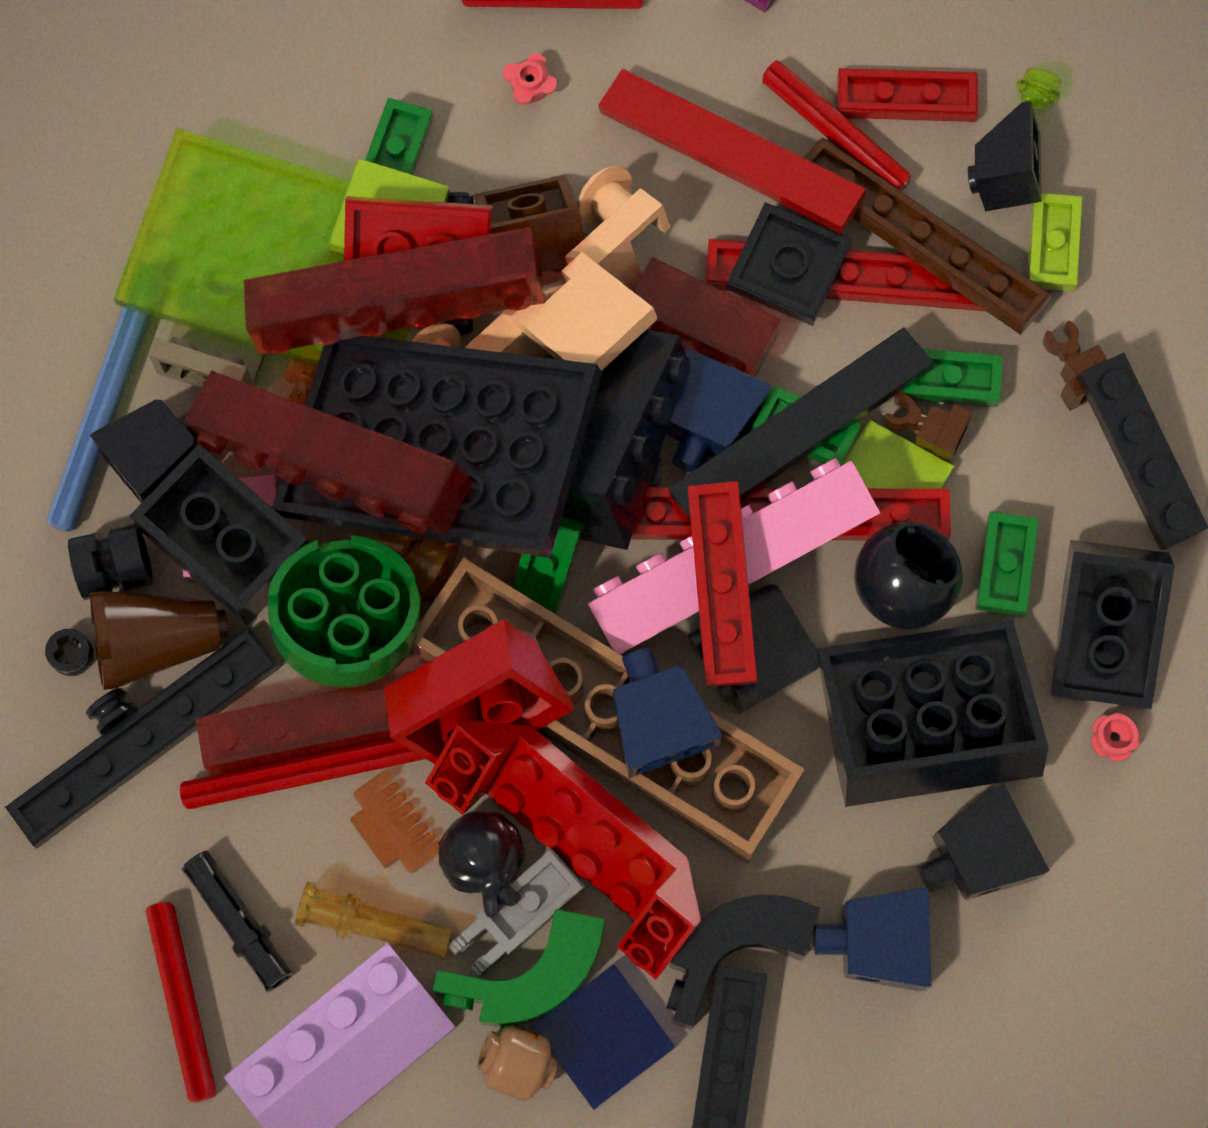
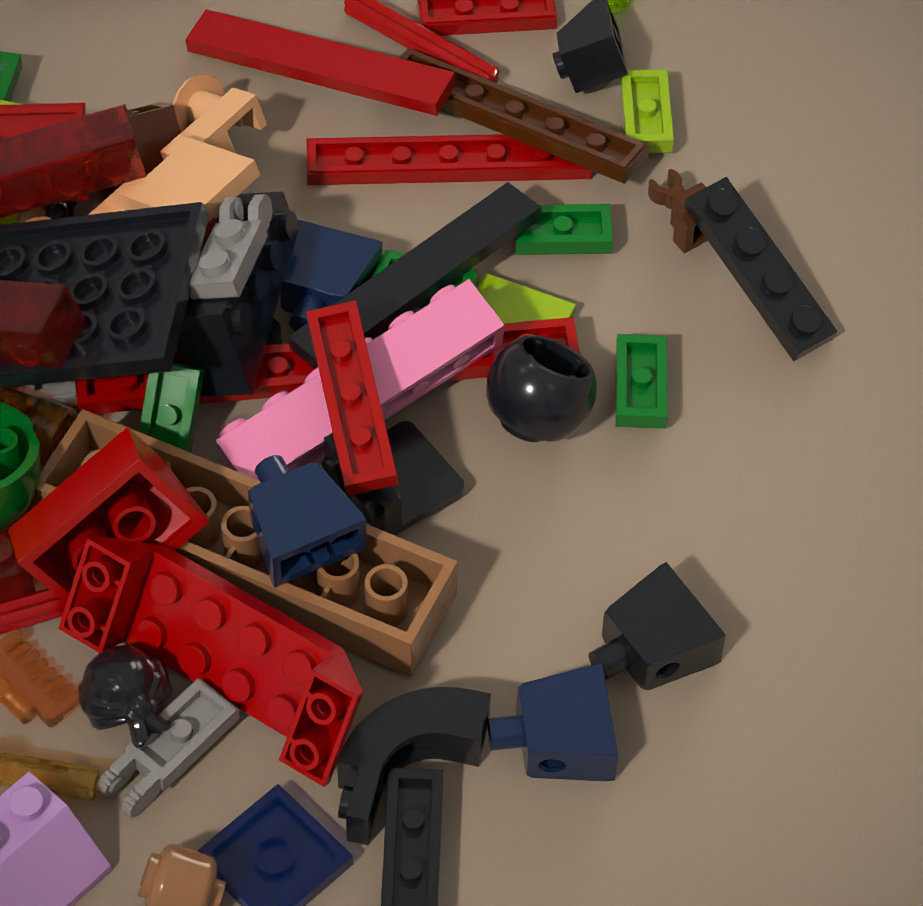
camera: 10 degrees left, 20 degrees down
green arch [433,909,605,1027] -> none
coral plate [503,53,557,105] -> none
clear red brick [633,257,781,378] -> none
black tile [726,202,852,326] -> none
black slope [818,619,1049,807] -> none
reddish brown piece [884,393,972,464] -> none
black slope [1051,540,1175,709] -> none
coral plate [1091,713,1140,762] -> none
none -> light grey hinge [189,194,273,300]

